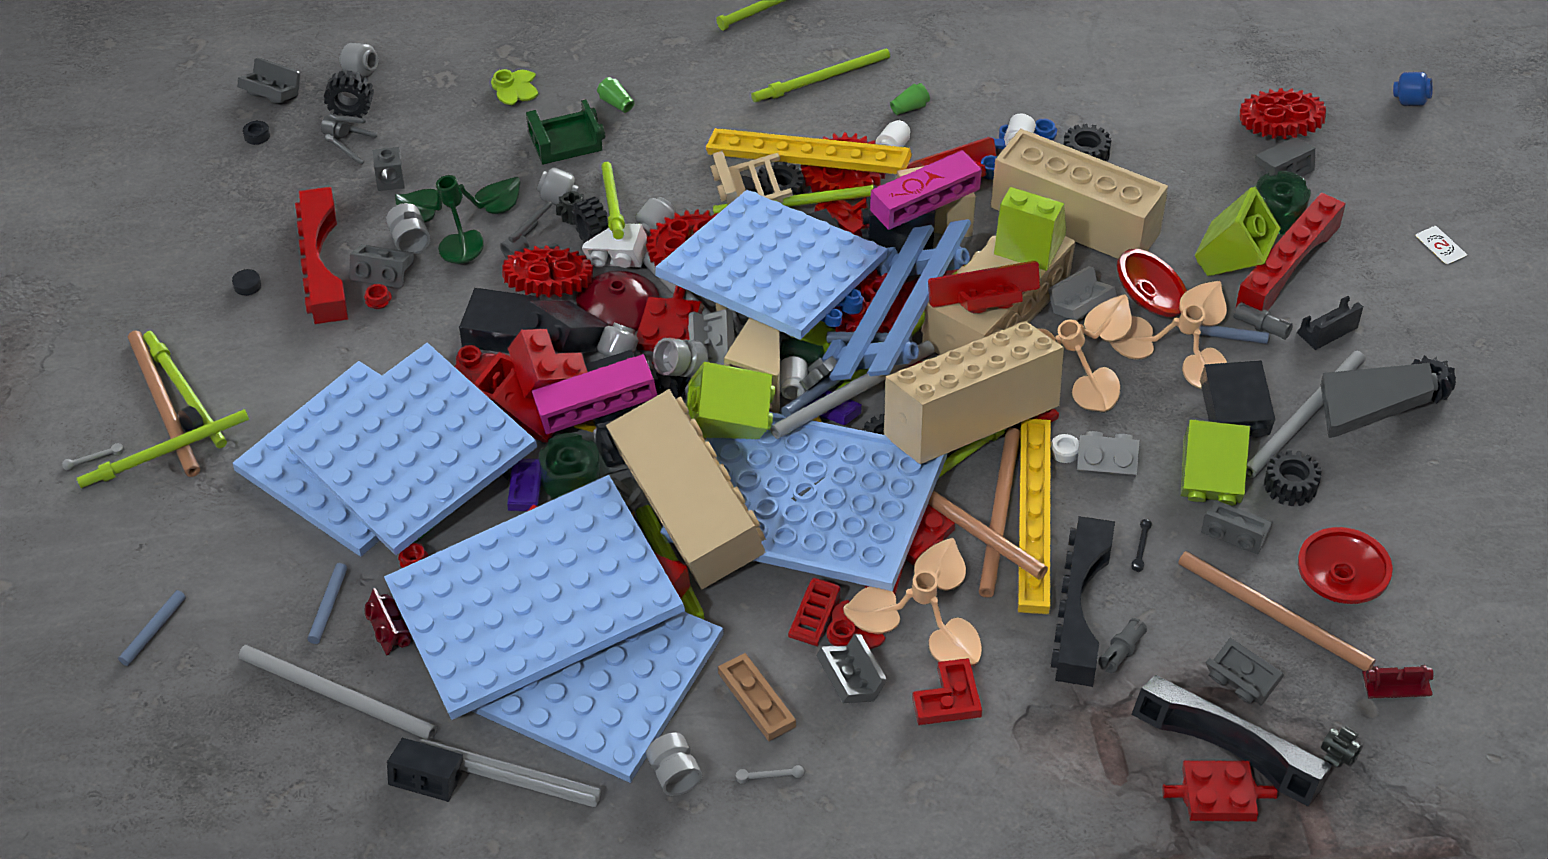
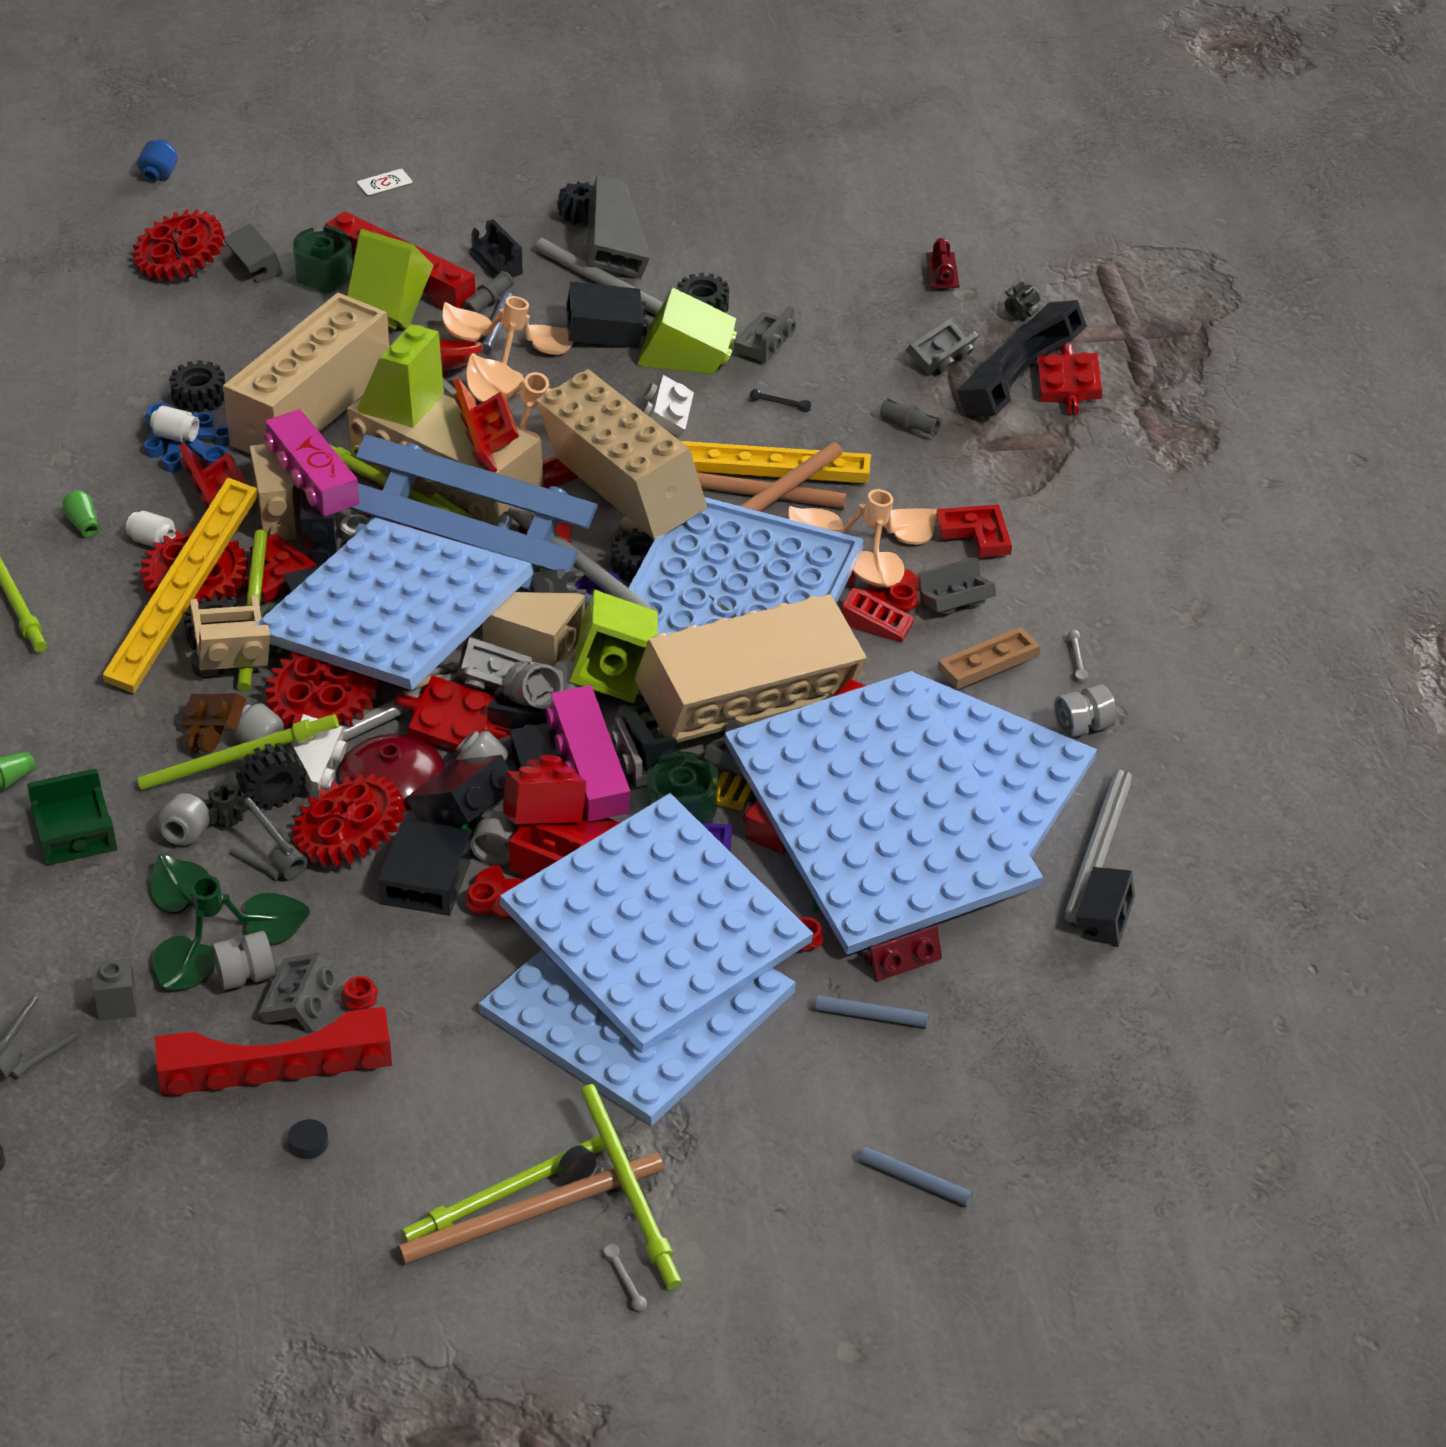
camera: 90 degrees left, 5 degrees down
light grey piece [239,645,437,741] -> none
black arch [1051,516,1115,687] -> none
nougat piece [1178,551,1376,671] -> none
red dish [1298,527,1393,604] -> none
none -> reddish brown hinge [181,693,246,753]

